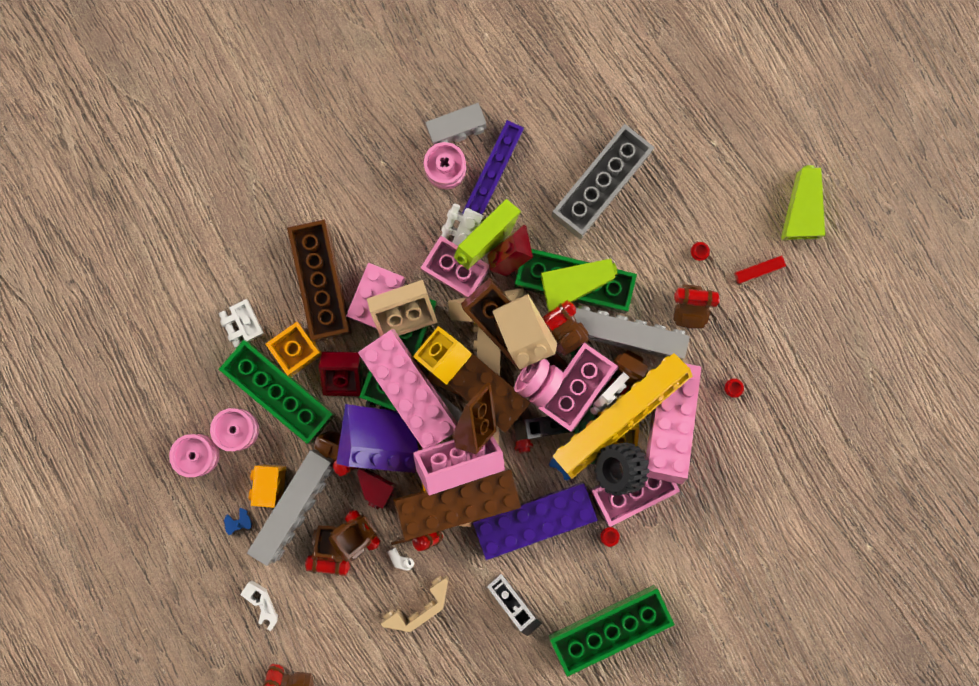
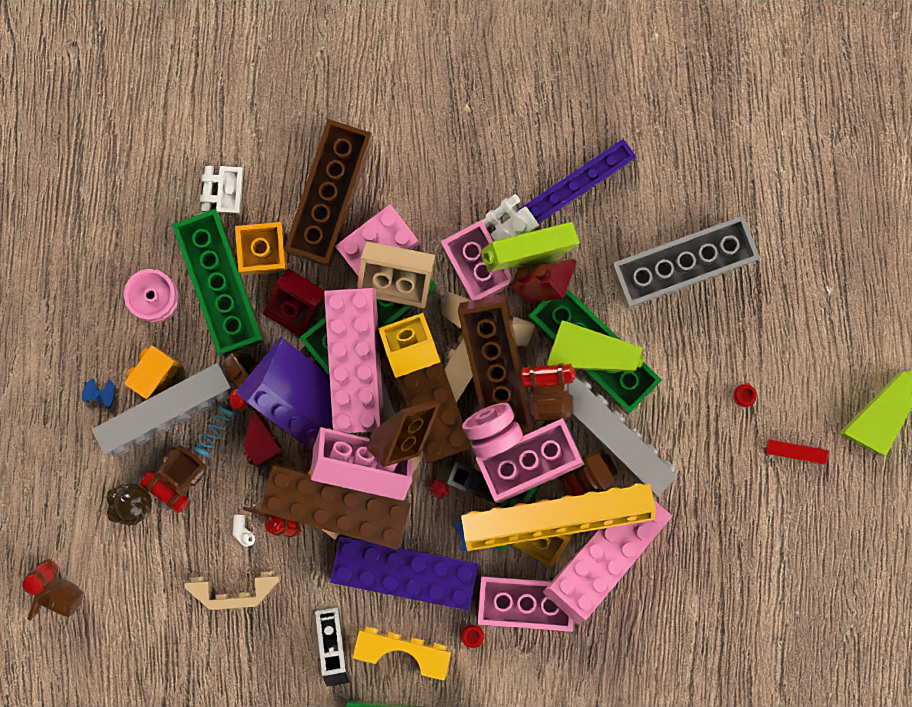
camera: 30 degrees right, 0 degrees up
bright pink wheel [169,434,220,477] -> none
white piece [240,580,278,631] -> none
reddish brown piece [328,510,381,562] -> none
bright pink wheel [424,142,466,190] -> none
light grey brick [425,103,487,146] -> none
tan slope [493,294,557,370] -> none
white plate [590,372,629,415] -> none
black tyre [594,442,649,496] -> none
reddish brown piece [673,284,720,329] -> none
red plate [724,378,744,398] -> none
none -> dark brown hair [106,483,152,526]
none -> medium azure piece [194,405,234,458]
none -> yellow arch [352,626,451,681]

